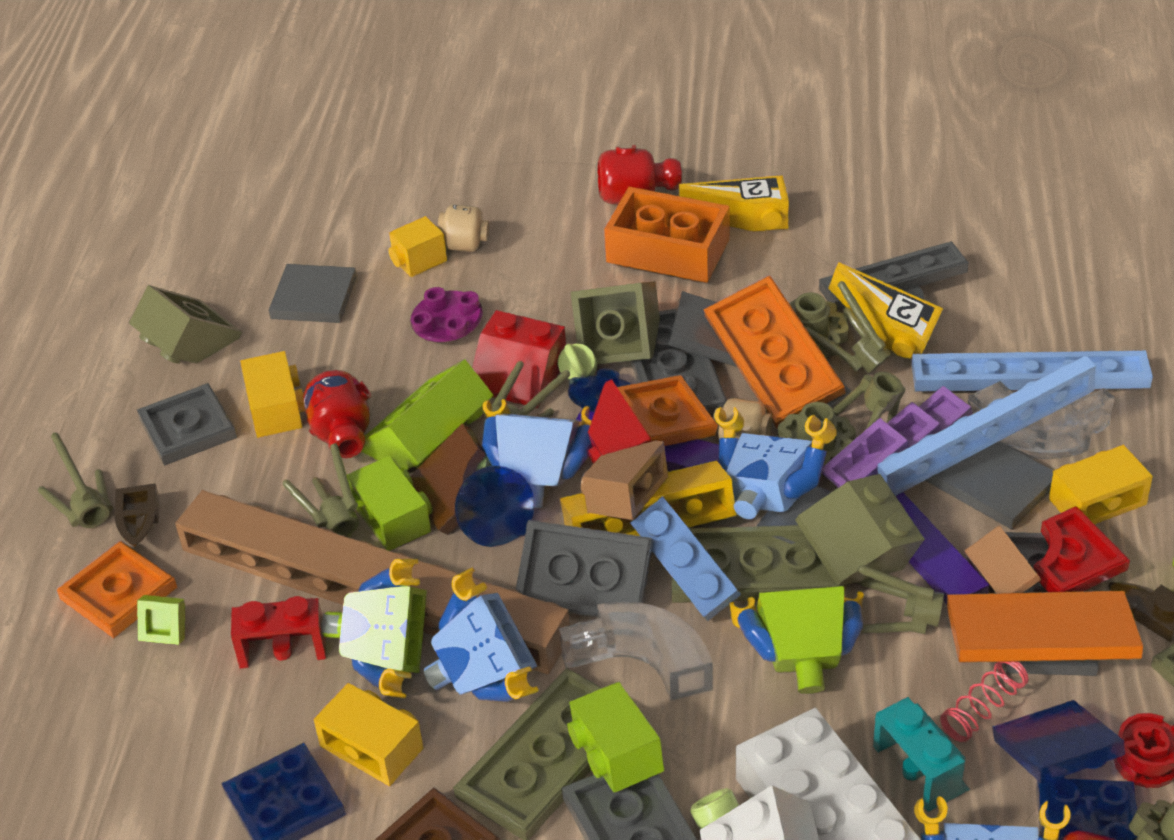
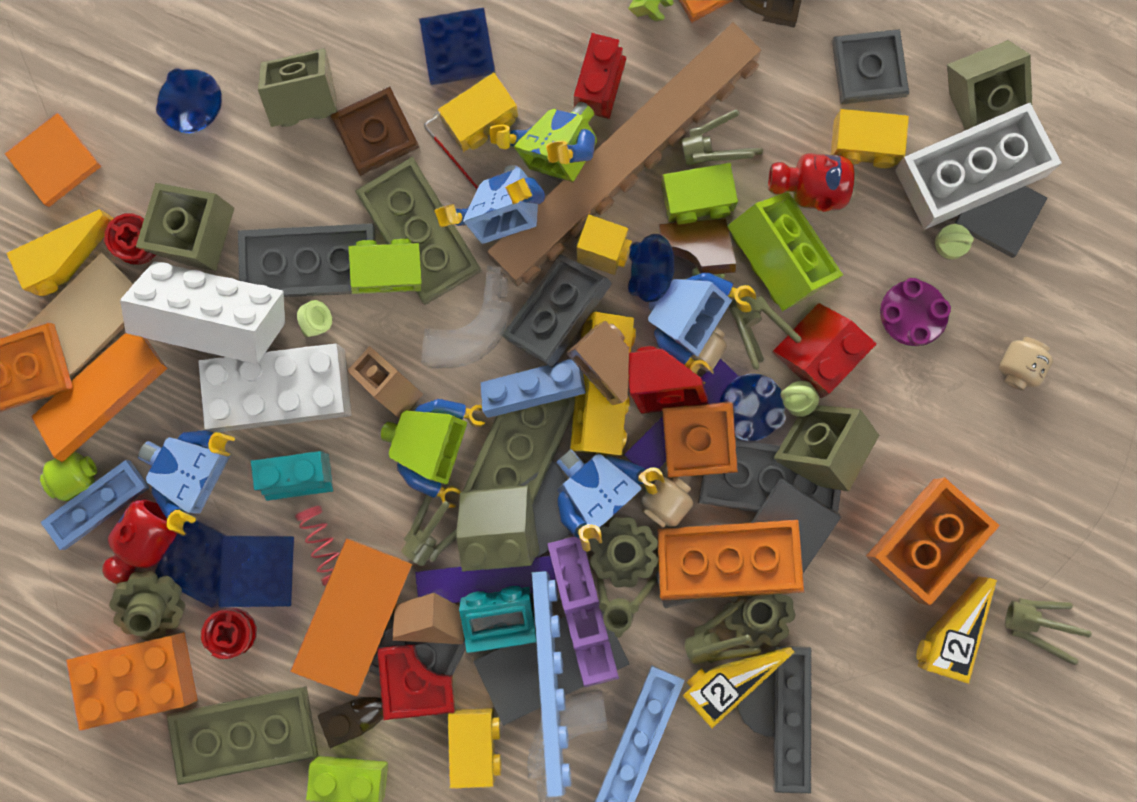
camera: 115 degrees right, 40 degrees up
yellow brick [388,216,447,277] -> none
red piece [597,145,682,205] -> none
none -> medium nougat slope [347,346,423,419]
none -> red piece [424,113,478,189]
none -> teal window [459,586,537,653]
none -> yellow brick [577,214,632,275]
none -> white brick [895,103,1061,230]
none -> yellowish green tile [935,224,974,260]
none -> olive plant [1005,598,1092,665]

